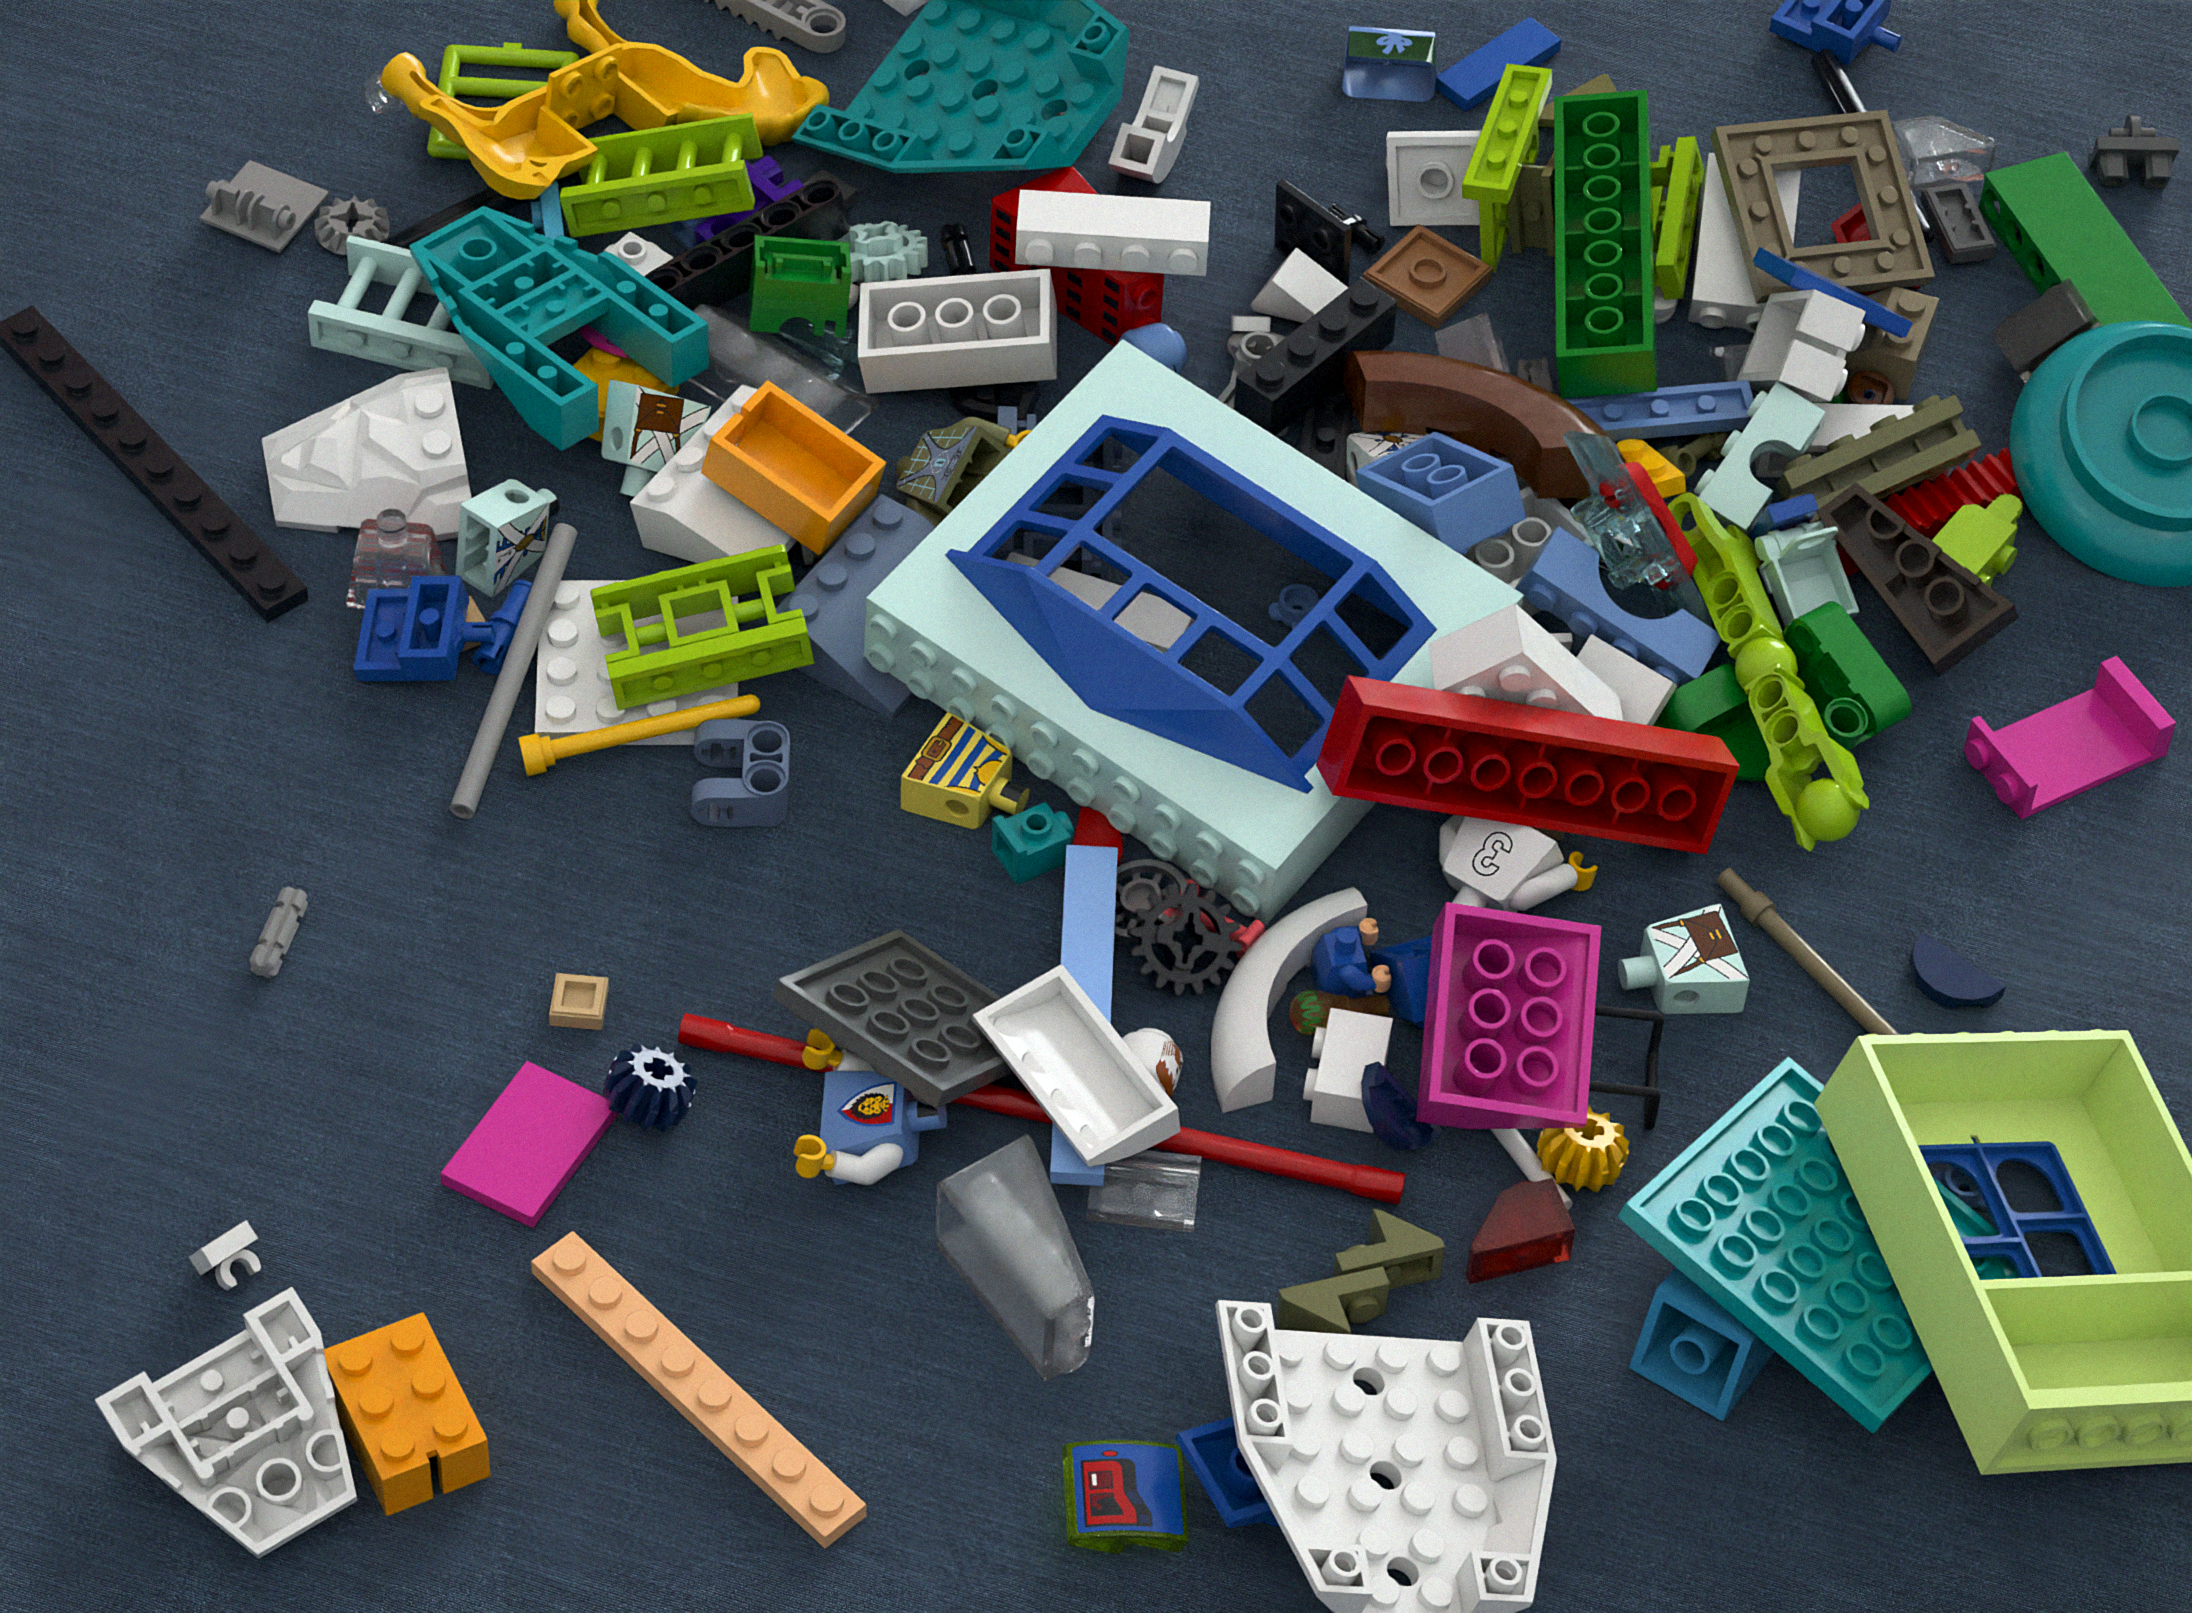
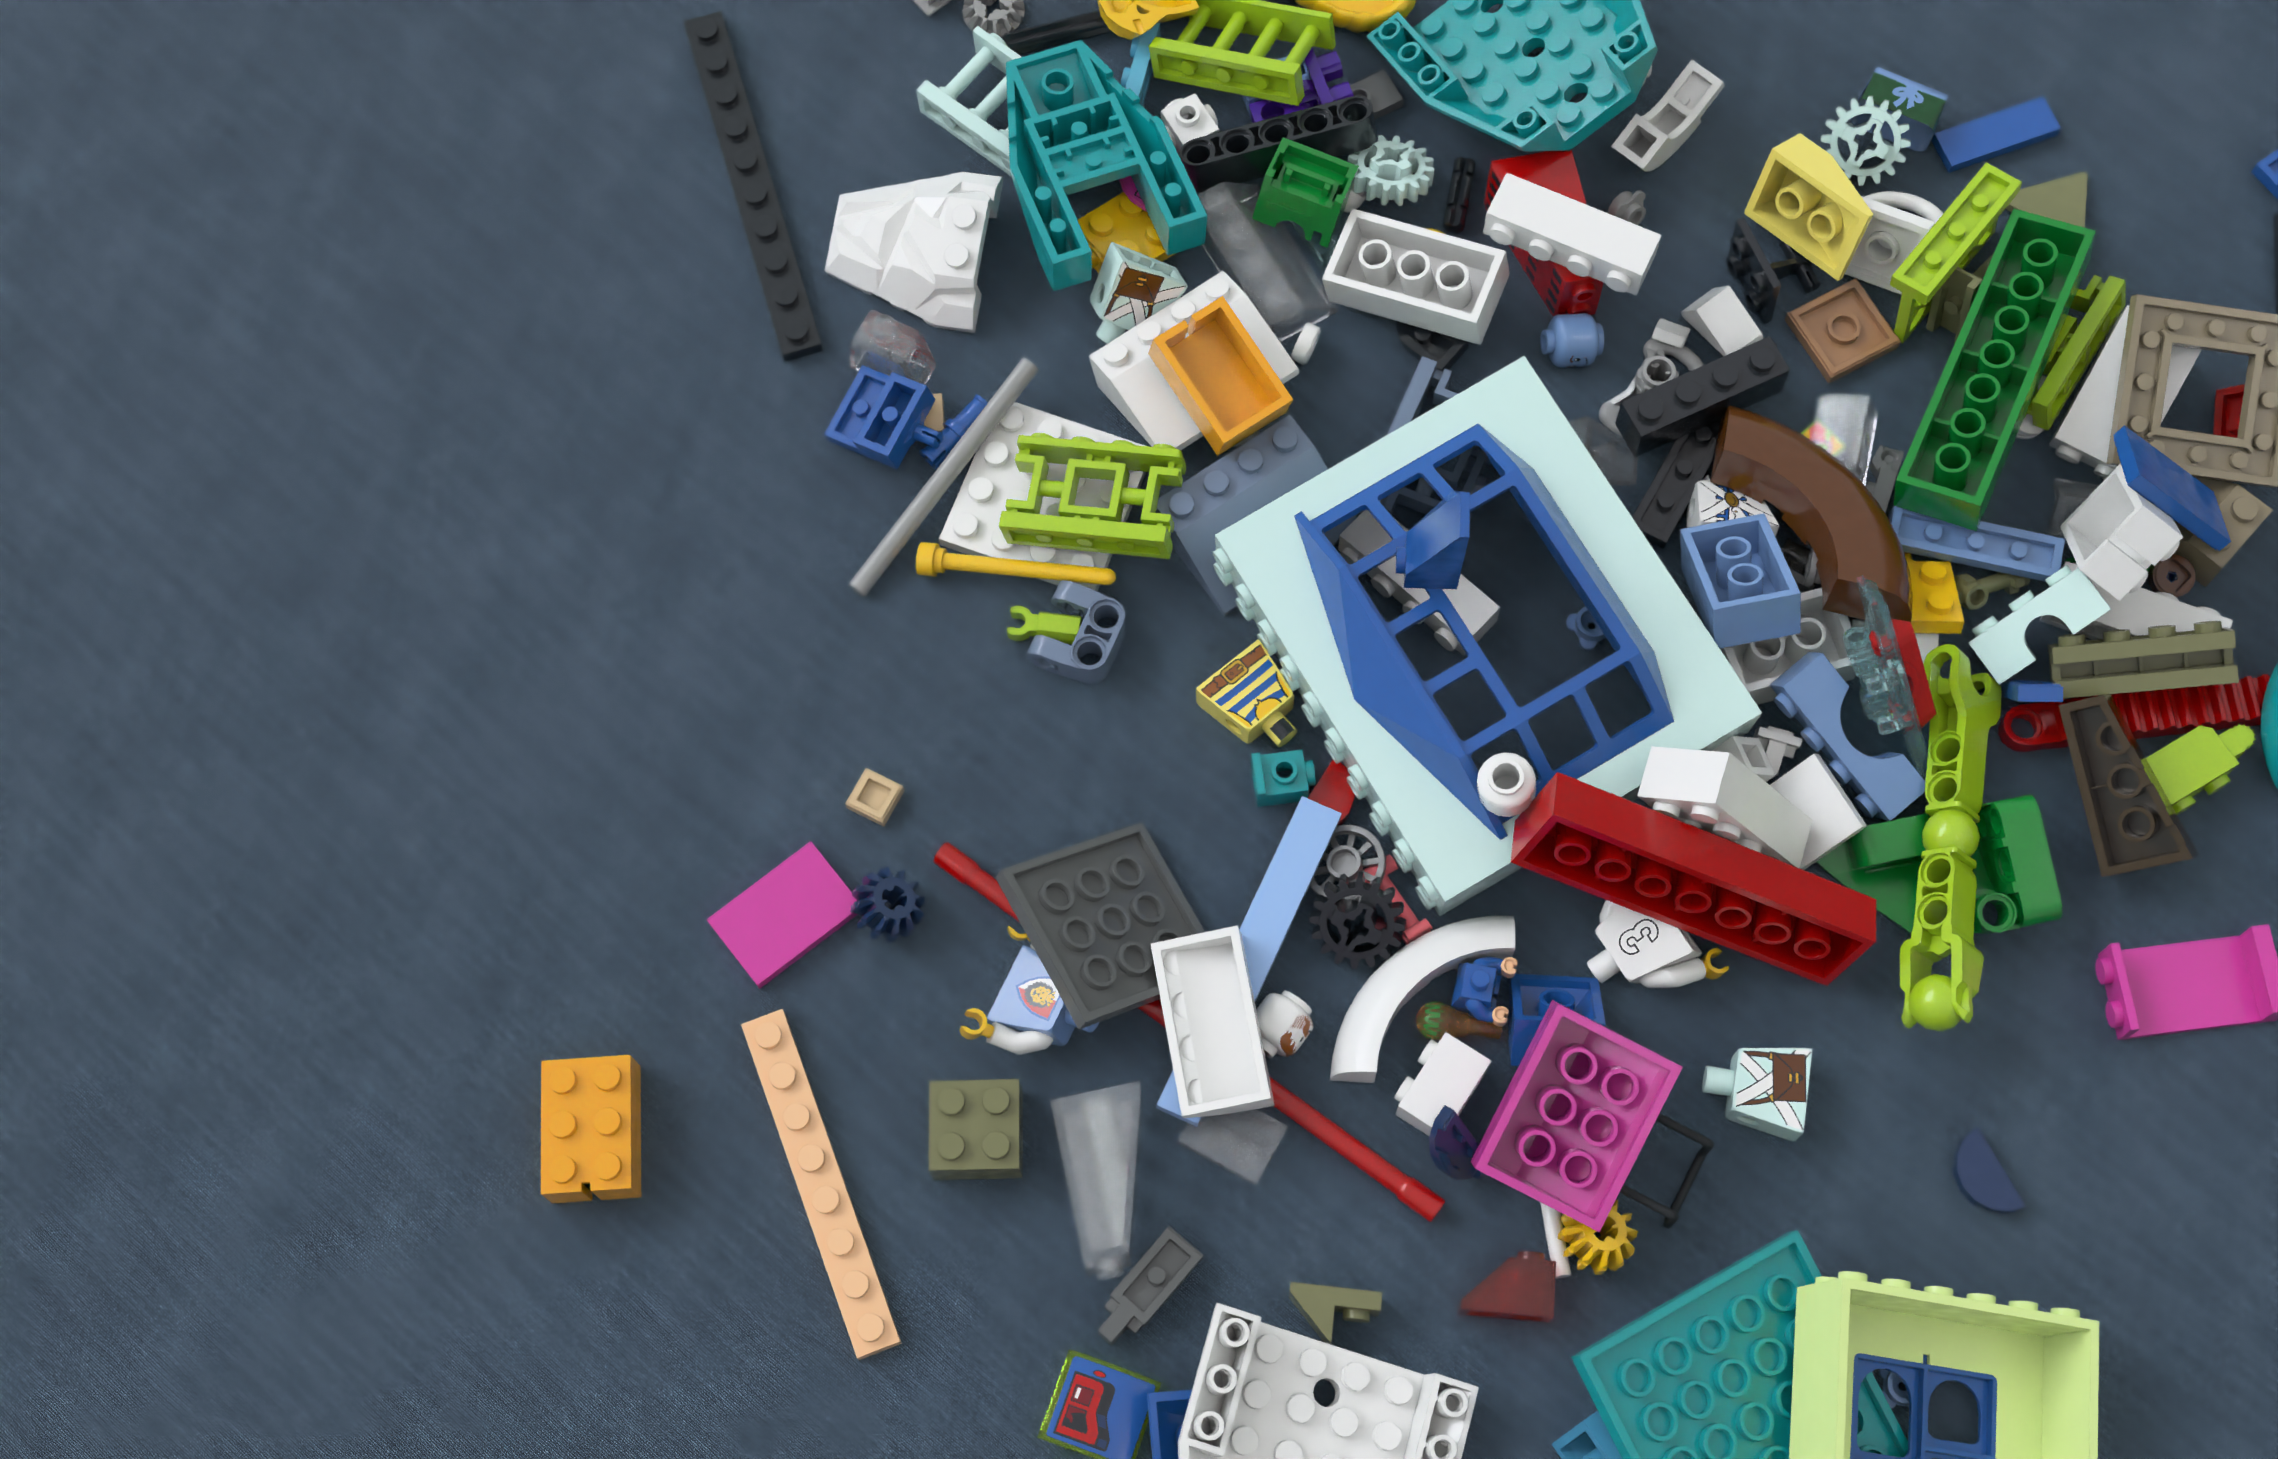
camera: 30 degrees right, 20 degrees up
white wedge [95,1287,357,1559] -> none
white tile [189,1220,261,1291] -> none
light grey axle [249,886,308,979] -> none
light aqua torso [455,479,560,598] -> none
olive torso [896,417,1032,527] -> none
olive slope [1332,1209,1445,1289] -> none
dark tan bar [1717,868,1900,1035] -> none
light aqua piece [1755,521,1860,627] -> none
none -> olive brick [928,1079,1023,1180]
none -> lime bar [1007,606,1082,645]
none -> dark grey hinge [1097,1226,1204,1346]
none -> white tile [1291,322,1322,365]
none -> blue wedge [1395,491,1470,589]
none -> white head [1477,752,1536,817]
none -> light yellow slope [1744,133,1873,281]
none -> light aqua gear [1821,96,1911,186]

